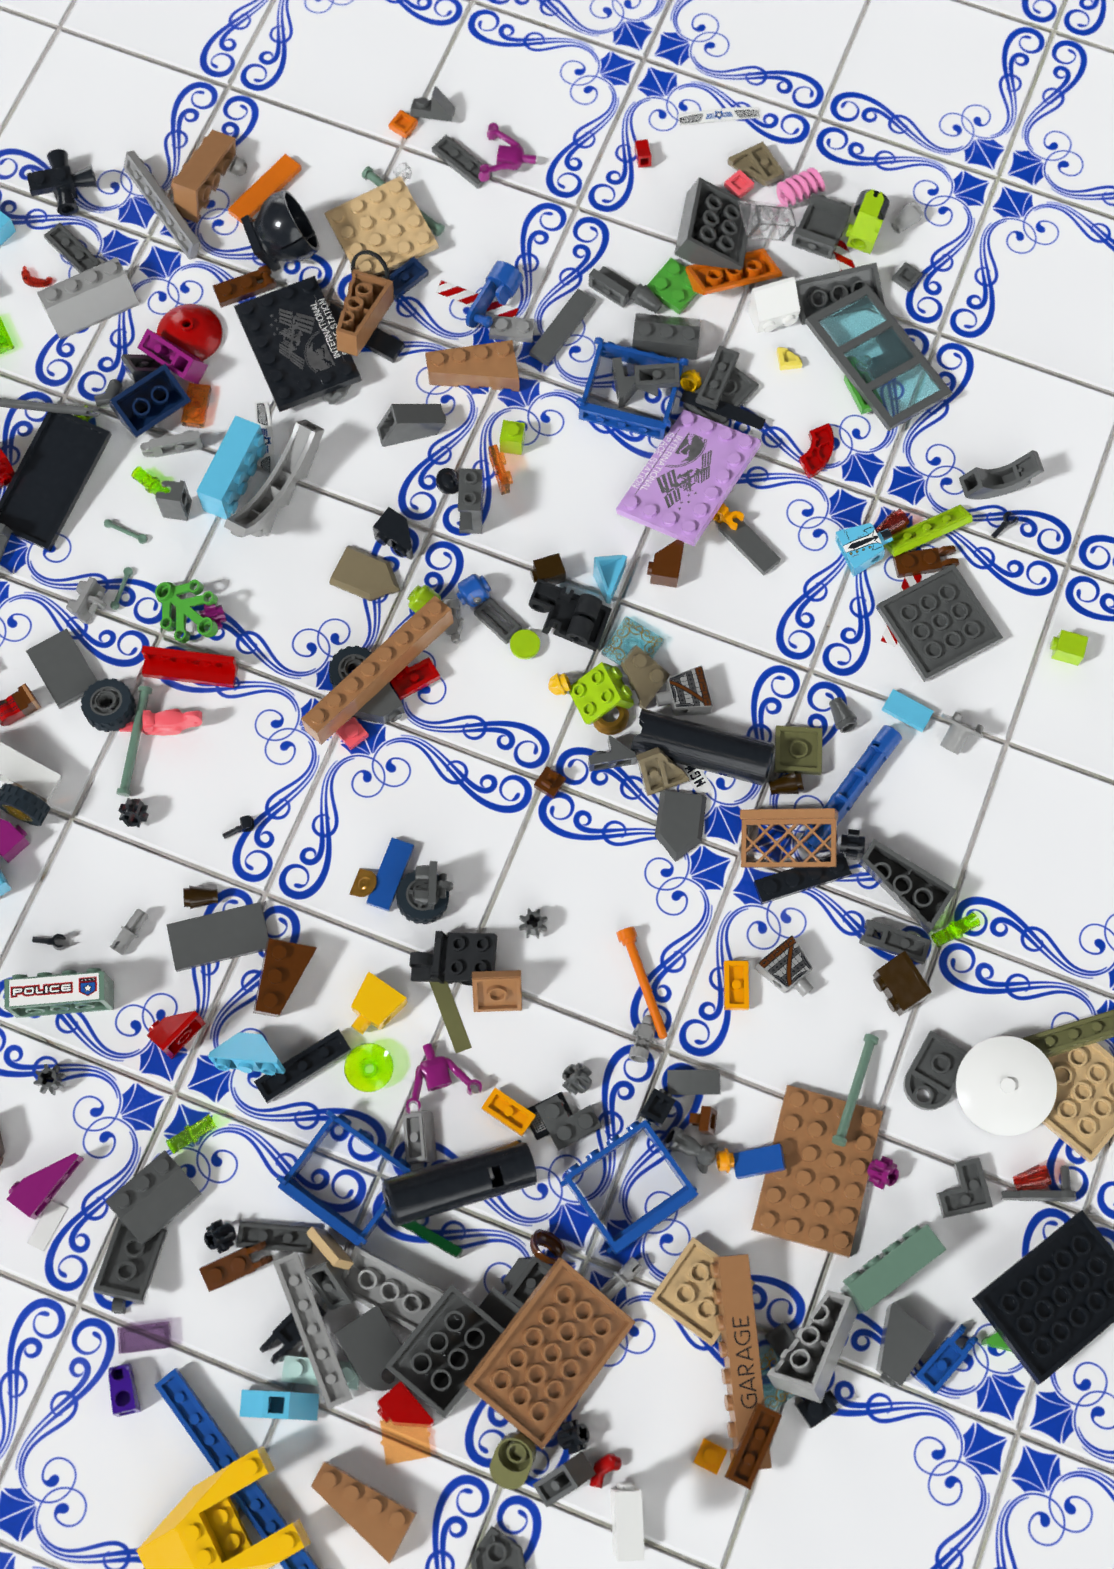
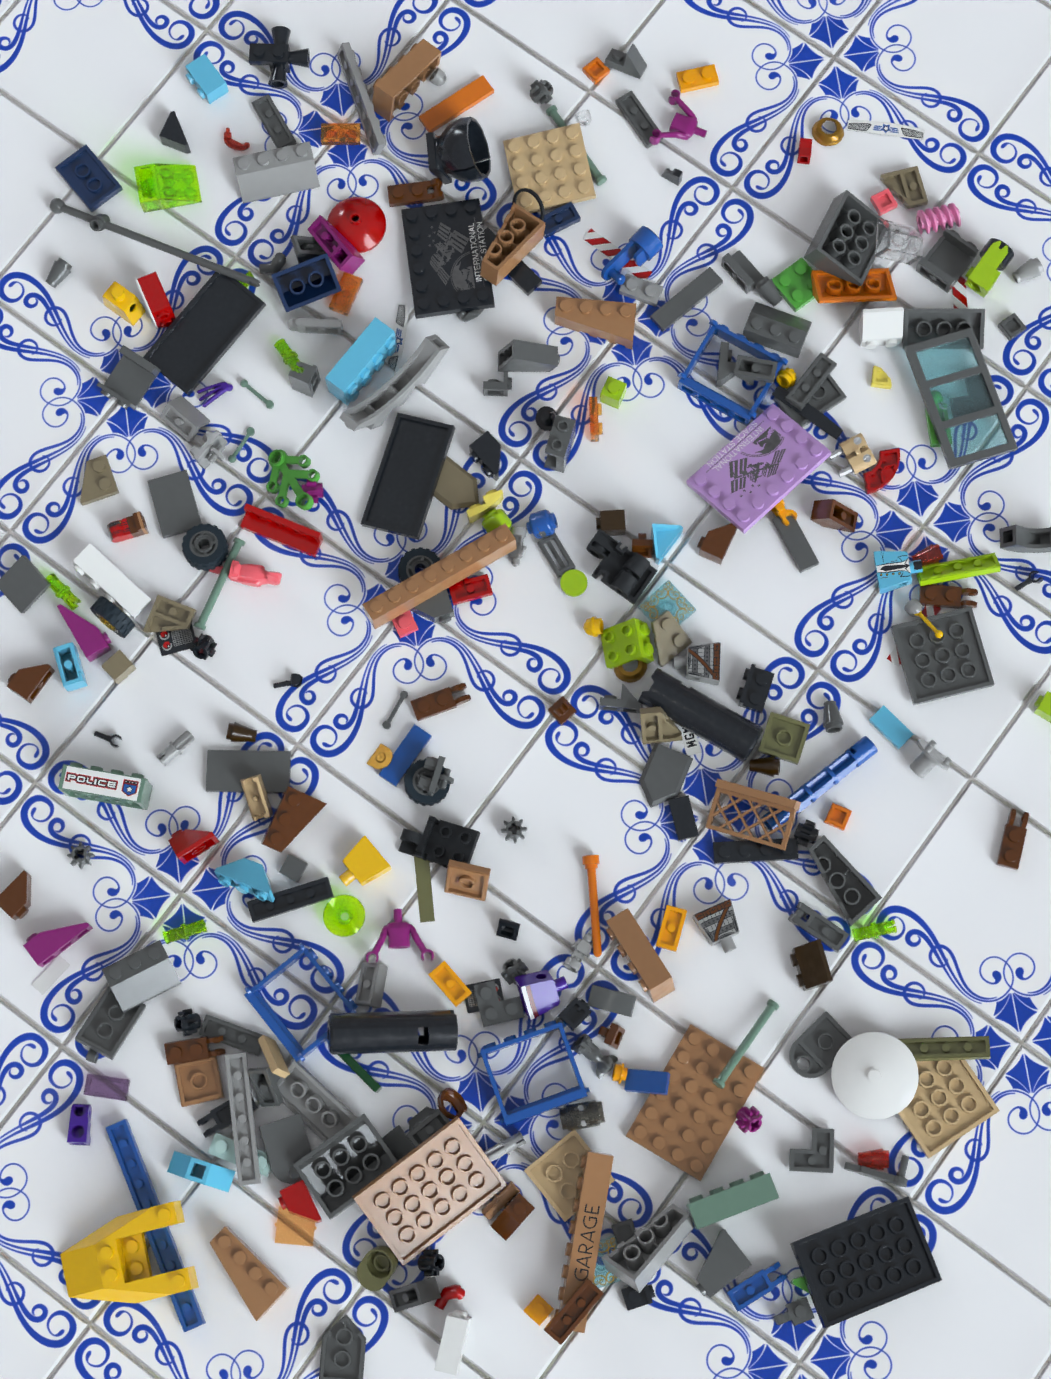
camera: 20 degrees right, 5 degrees up
none -> dark tan panel [102,649,136,685]
none -> dark tan wing [143,595,197,633]
none -> black sticker [156,623,195,656]
none -> light grey panel [160,396,210,442]
none -> medium nougat tile [174,1056,225,1107]
none -> dark purple piece [197,382,233,407]
none -> tan hinge [240,774,273,821]
none -> dark grey tile [279,854,308,883]
none -> clear orange plate [321,123,361,145]
none -> black tile [360,413,456,540]
none -> dark grey hinge [382,691,408,729]
none -> reddish brown hinge [410,683,471,721]
none -> light yellow slope [466,489,504,523]
none -> medium nougat axle [481,1181,520,1220]
none -> dark grey bracket [483,371,512,396]
none -> reddish brown slope [490,1193,535,1241]
none -> black slope [496,918,520,941]
none -> torso [514,970,568,1021]
none -> dark grey gear [530,79,553,104]
none -> clear smoke piece [559,1100,605,1131]
none -> medium nougat wedge [606,908,675,1003]
none -> reddish brown tile [631,533,653,558]
none -> black tile [661,168,683,186]
none -> black tile [668,795,699,841]
none -> light orange plate [676,64,719,93]
none -> black bracket [736,664,775,714]
none -> dark grey plate [773,1297,815,1326]
none -> reddish brown slope [810,499,858,533]
none -> pearl gold piece [812,117,844,146]
none -> orange tile [824,803,852,831]
none -> tan piece [829,433,877,478]
none -> hinge [904,598,943,638]
none -> reddish brown hinge [996,808,1029,870]

